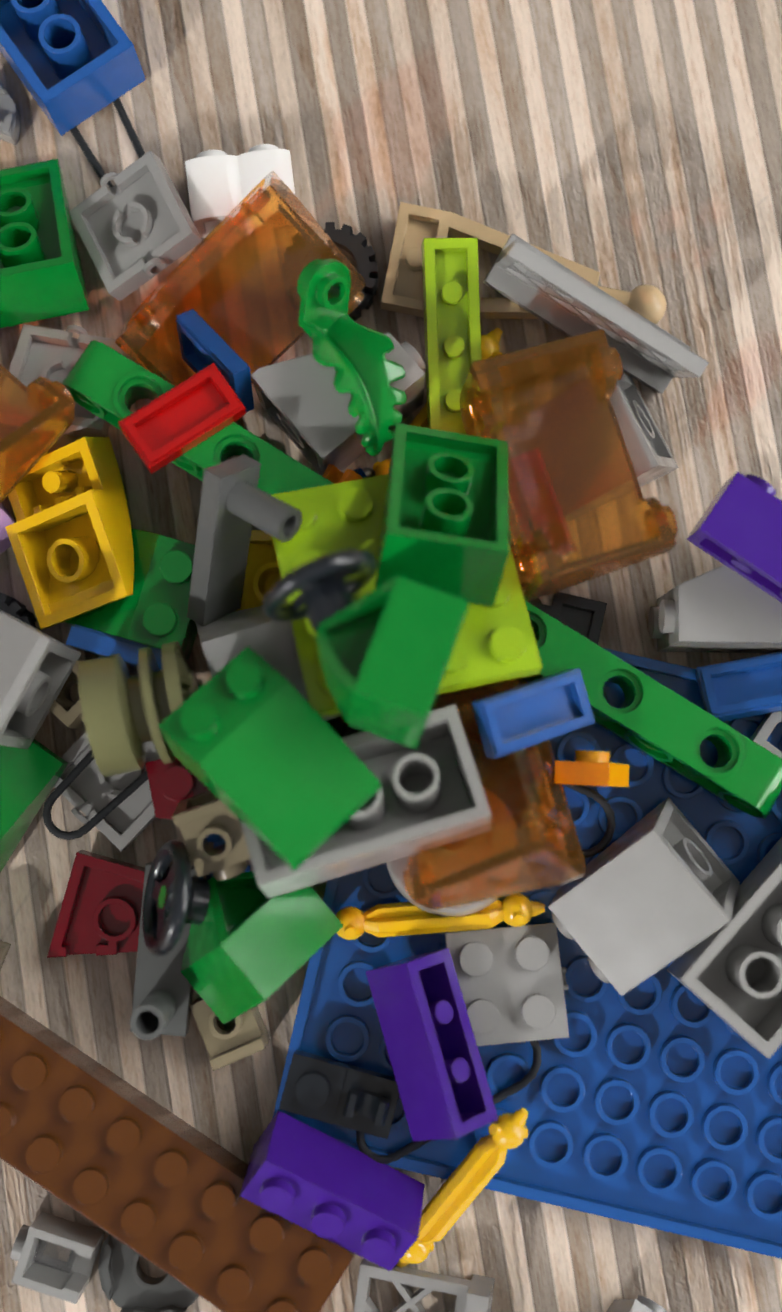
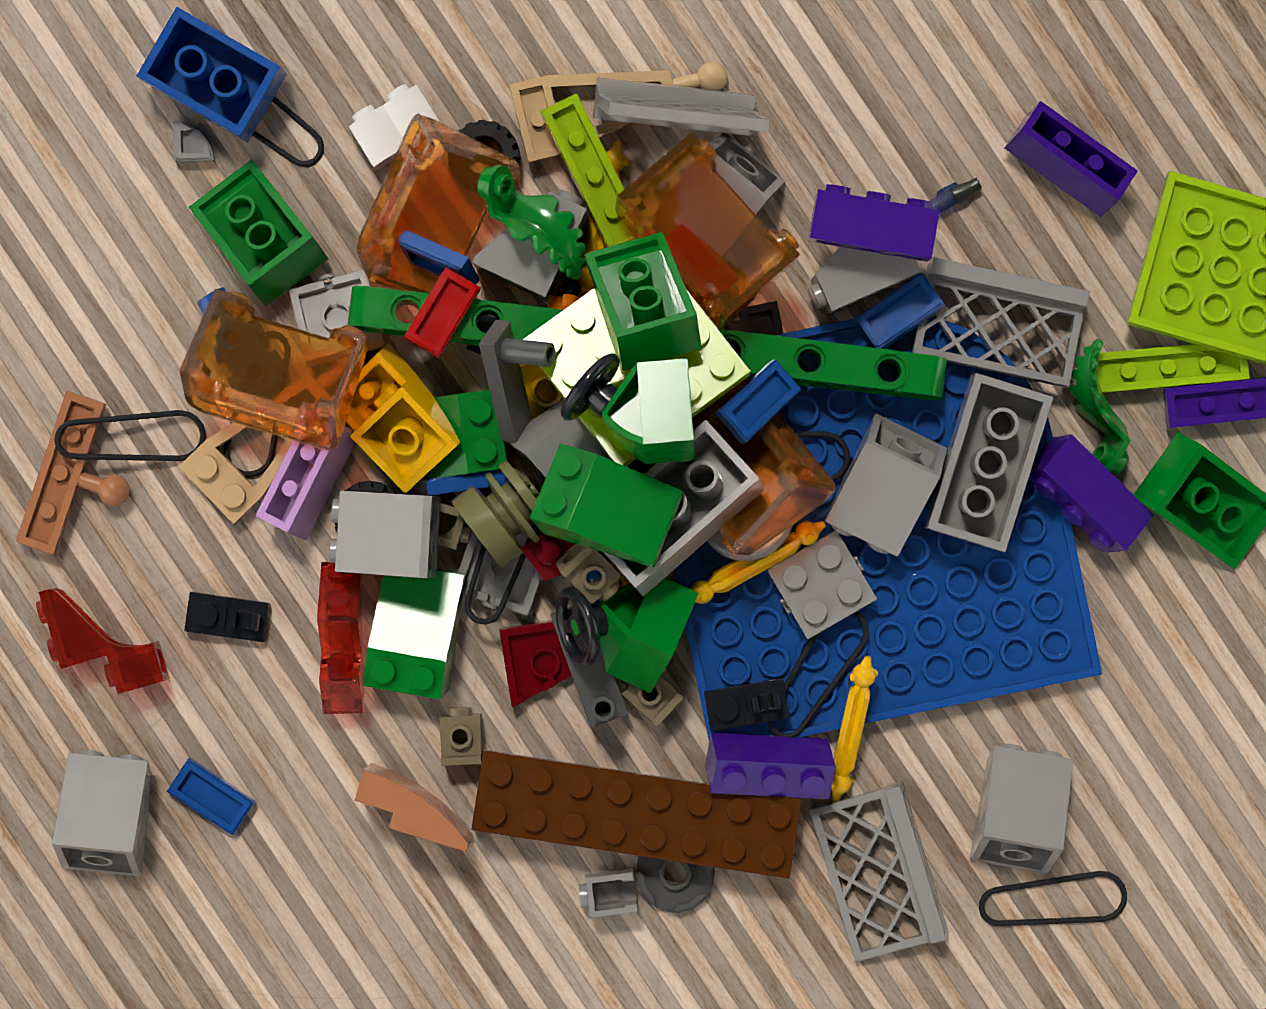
camera: 25 degrees left, 5 degrees up
light grey plate [69,151,203,301] -> none
dark purple brick [365,948,498,1141] -> none
light orange plate [554,750,630,787] -> none

